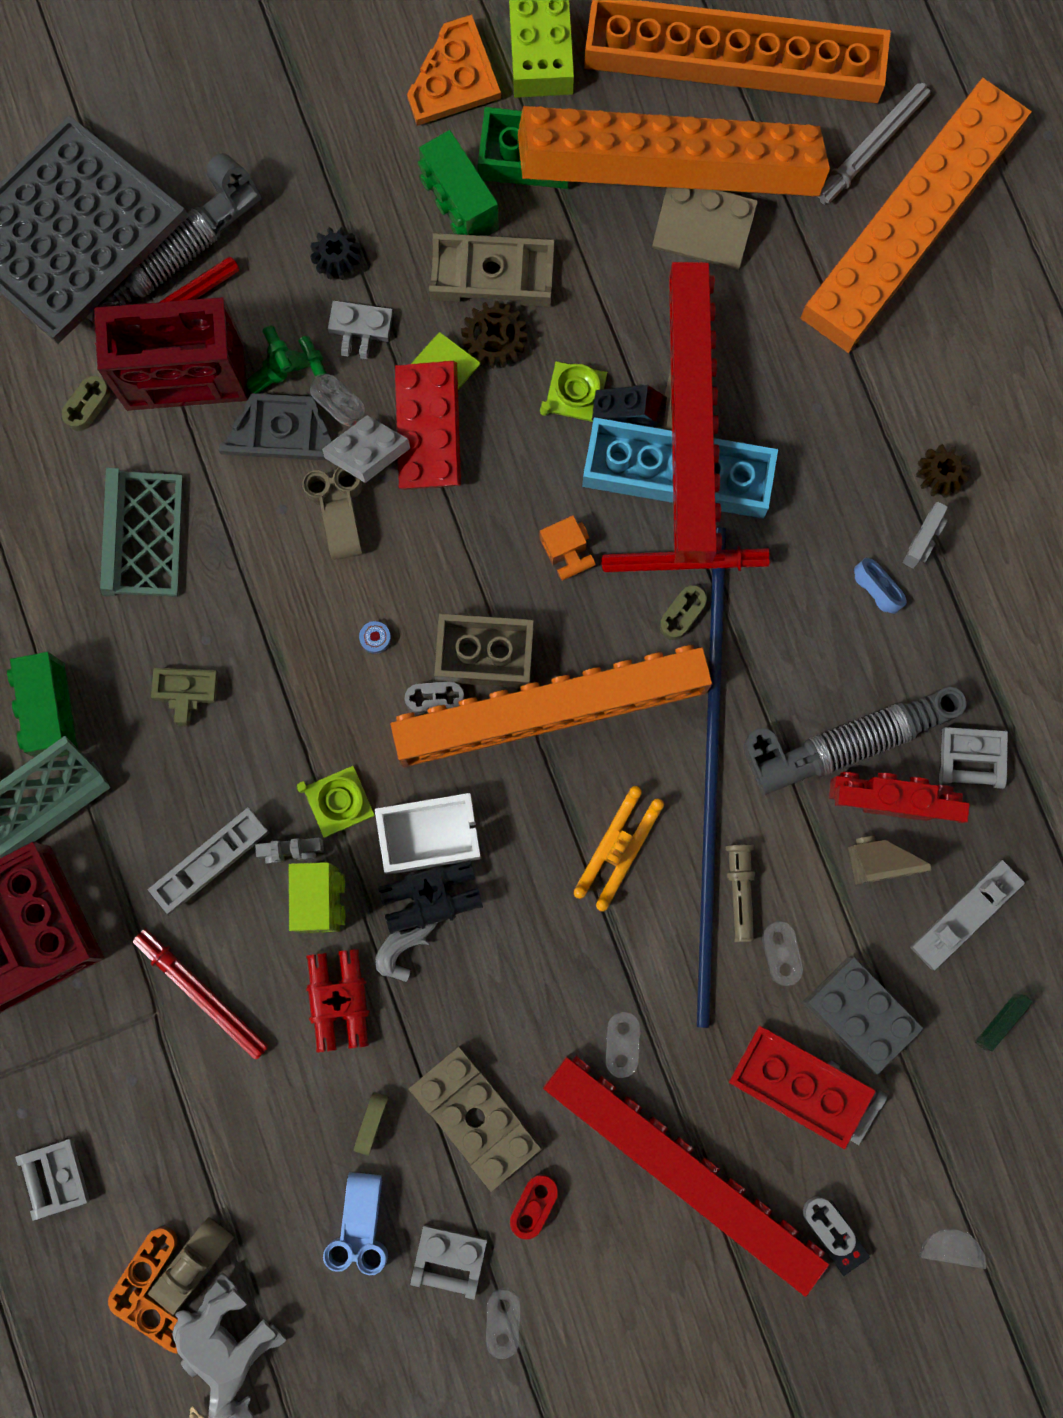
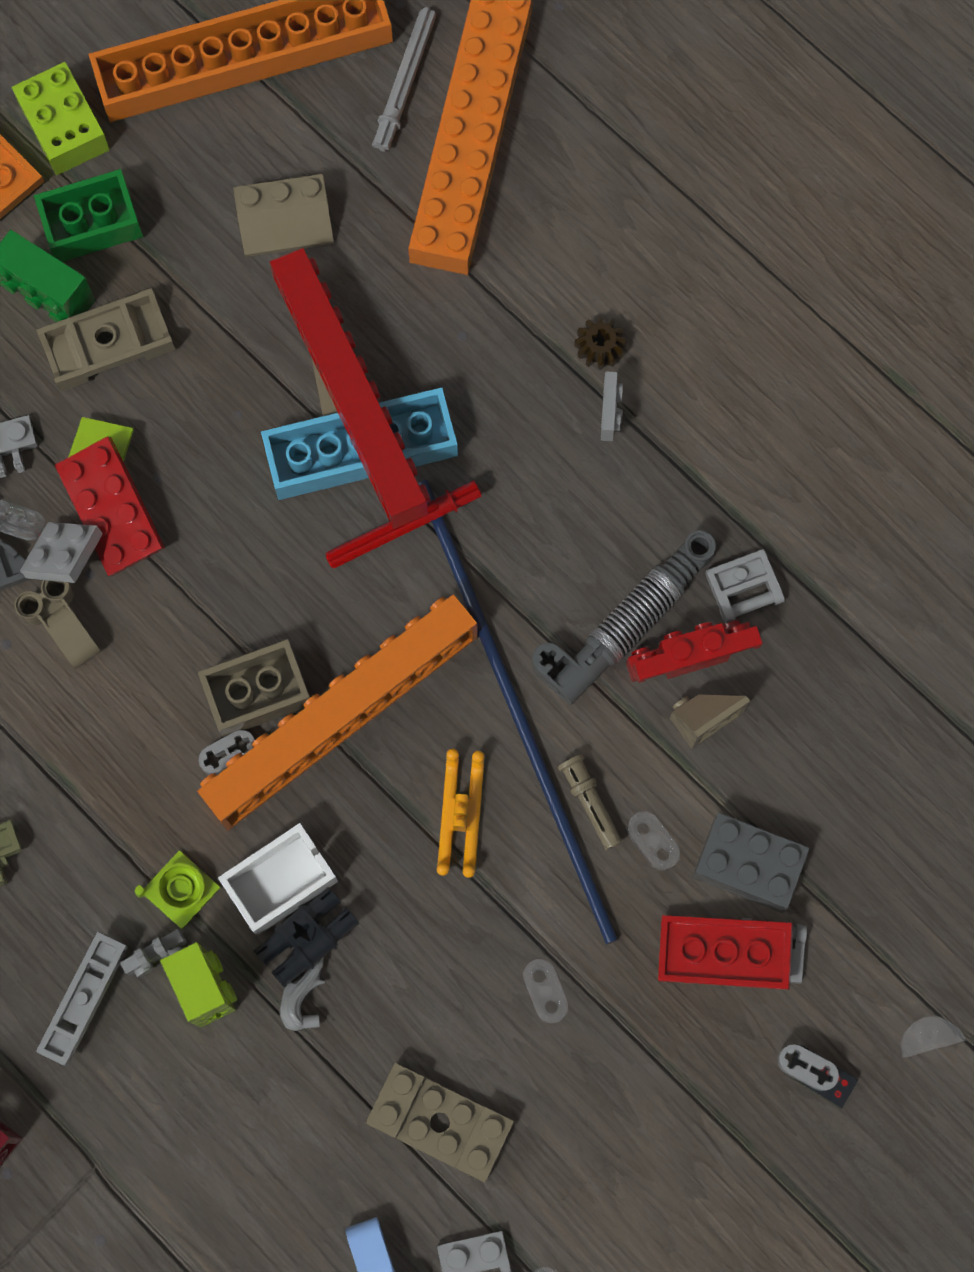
camera: 25 degrees left, 5 degrees down
red axle [133,928,268,1059] -> none
red pin [306,949,370,1053] -> none
olive beam [353,1092,389,1156] -> none
medium blue tile [359,621,391,654] -> none
dark brown gear [461,301,527,369] -> none
red plate [510,1174,558,1240] -> none
orange brick [518,106,830,196] -> none
orange brick [539,515,596,581] -> none
lime hat [540,361,607,422] -> none
red brick [543,1055,829,1297] -> none
black brick [592,385,667,428] -> none
olive beam [660,585,707,640] -> none
medium blue plate [854,558,907,614] -> none
light grey hinge [910,860,1025,971] -> none
clear green tile [975,994,1033,1052] -> none

